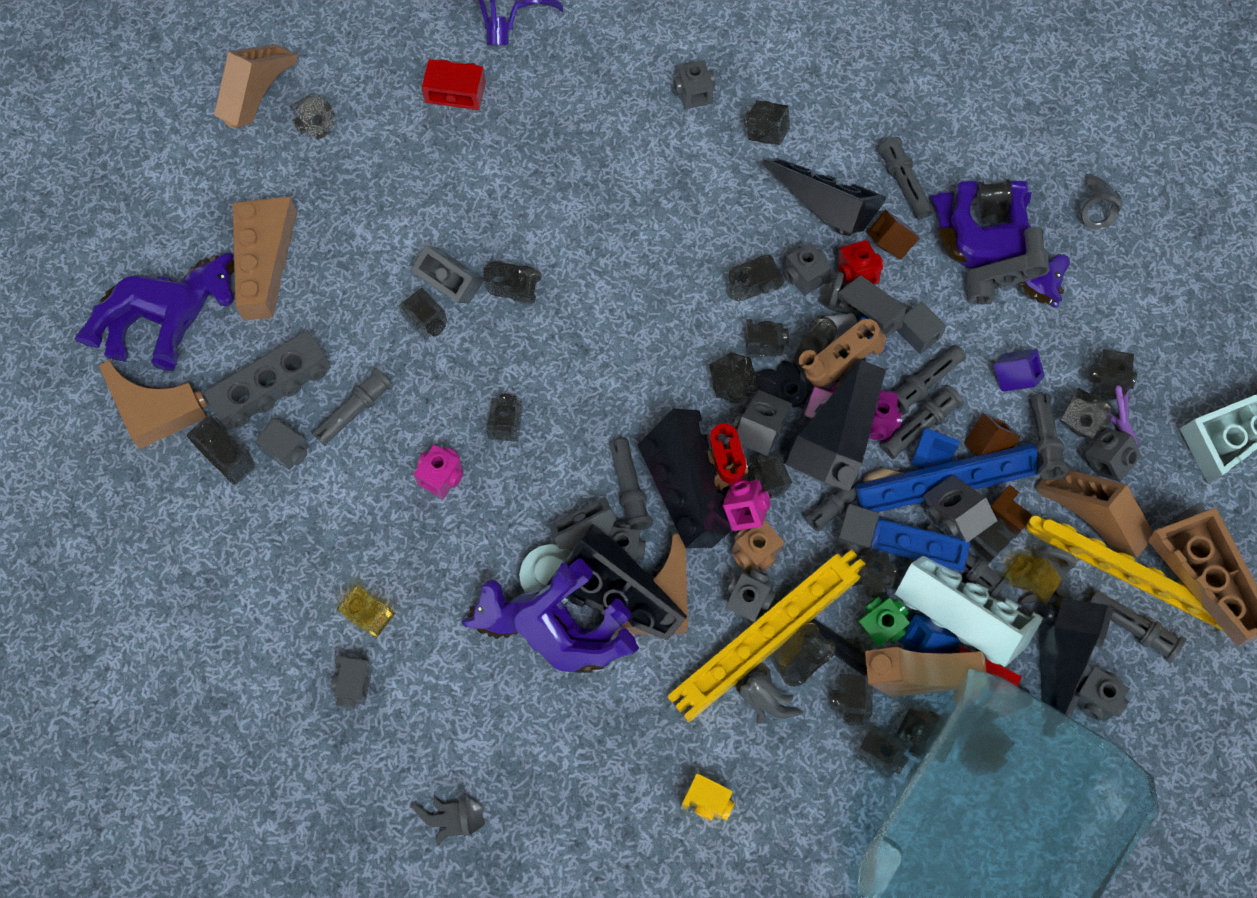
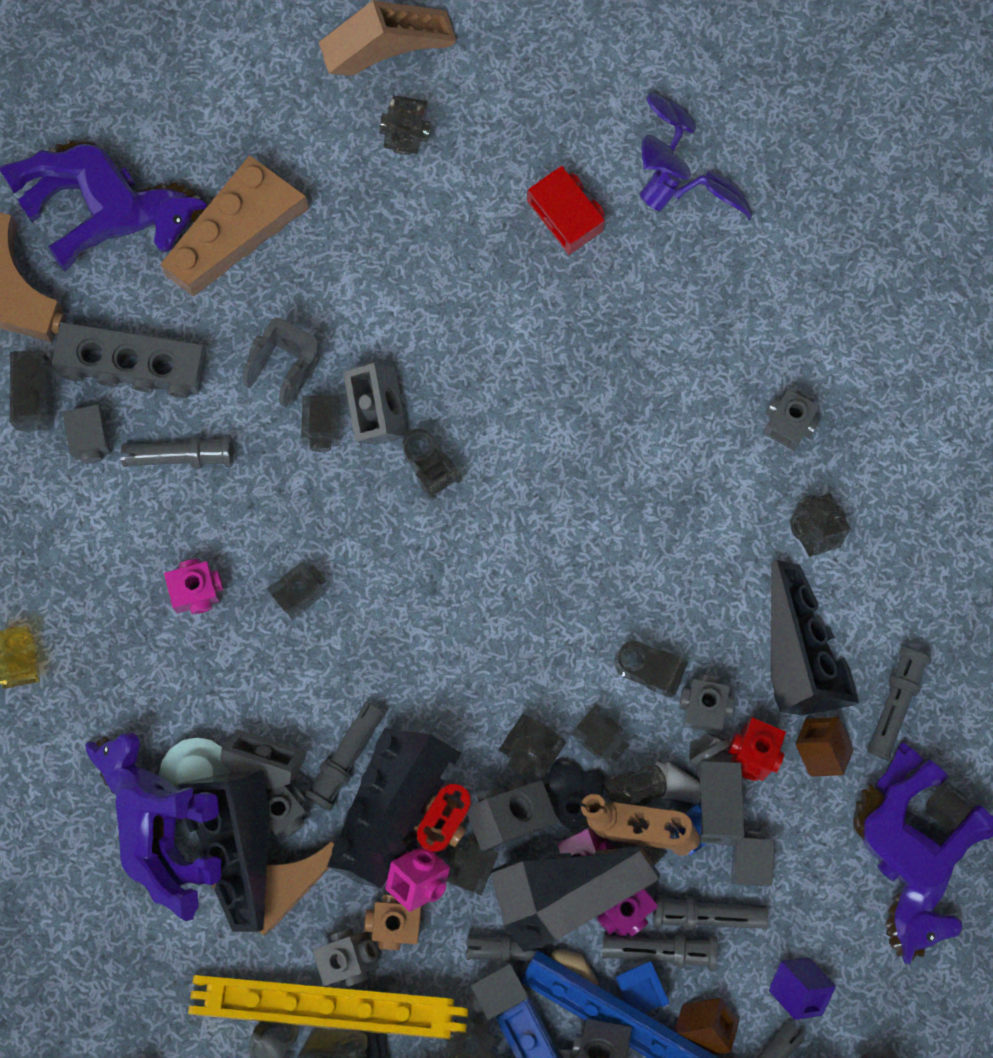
camera: 40 degrees right, 10 degrees up
dark grey beam [966,227,1050,304] -> none
none -> dark grey piece [243,318,318,408]

